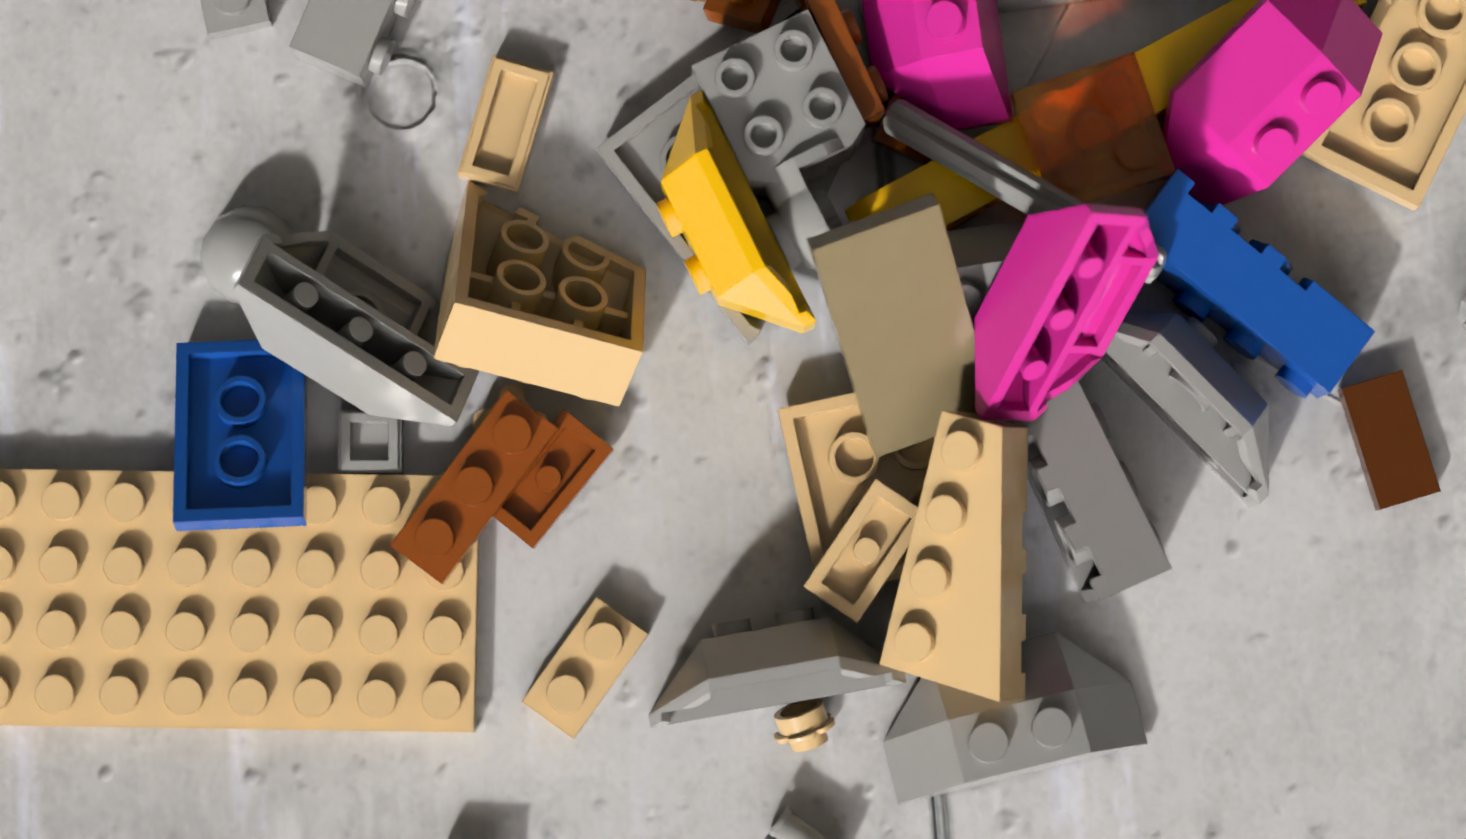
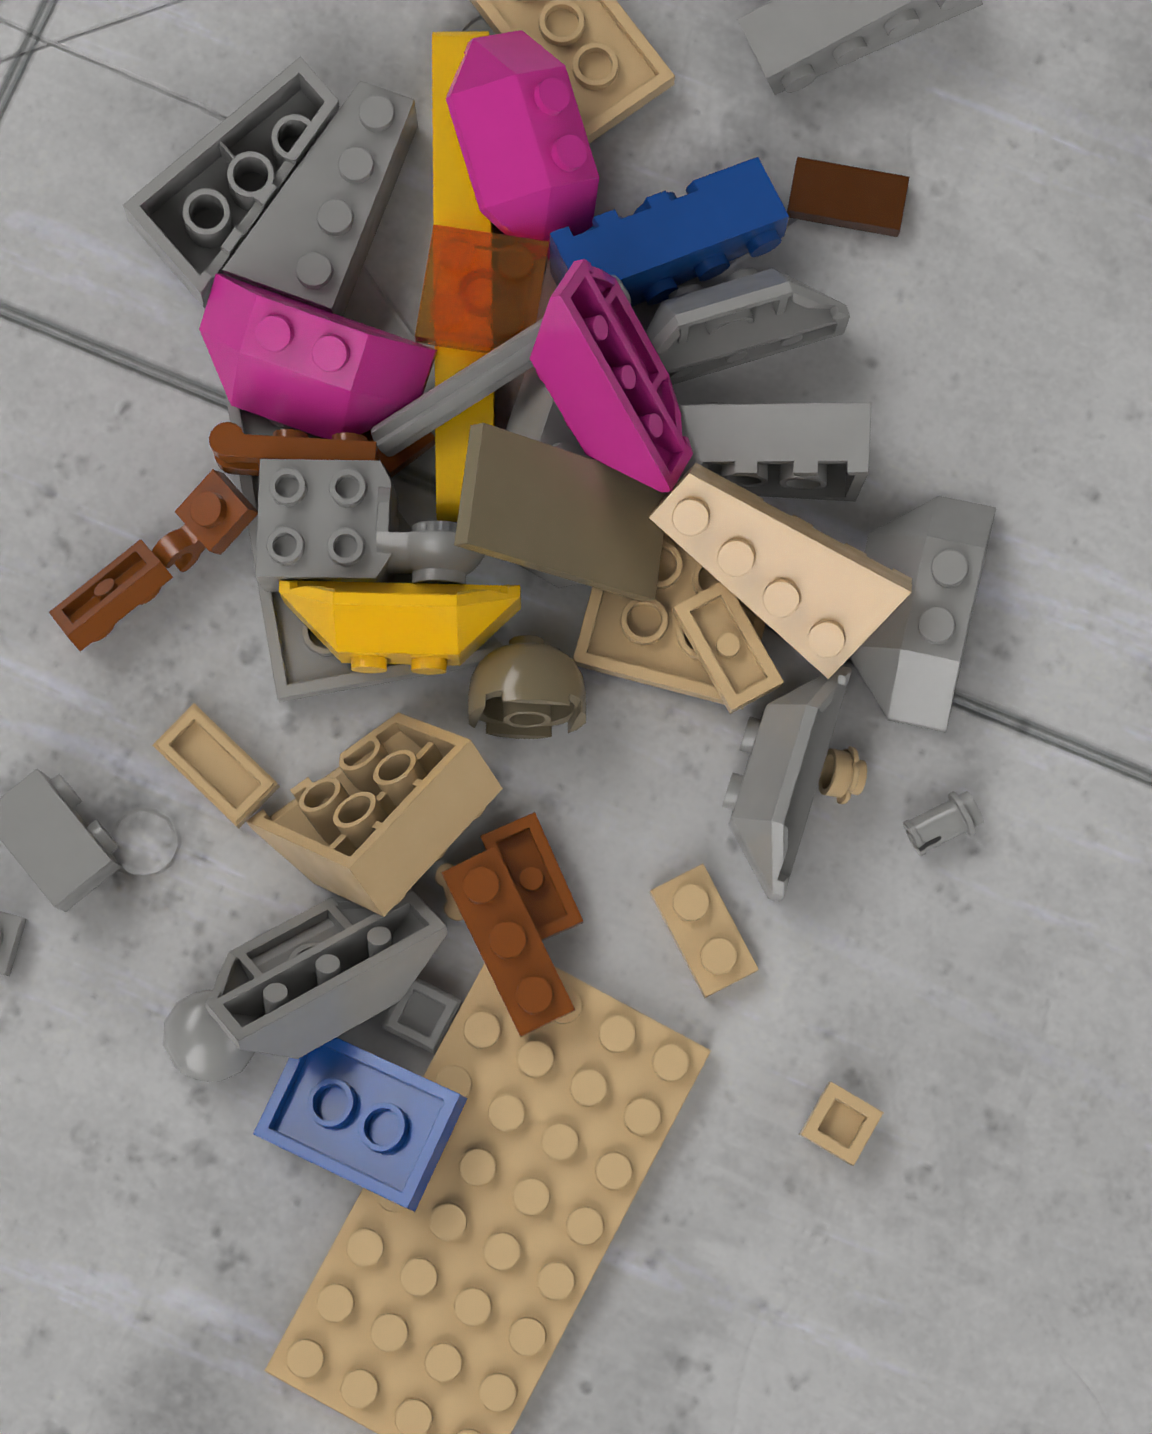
camera: 60 degrees left, 5 degrees down
none -> dark tan cylinder [468,635,586,739]

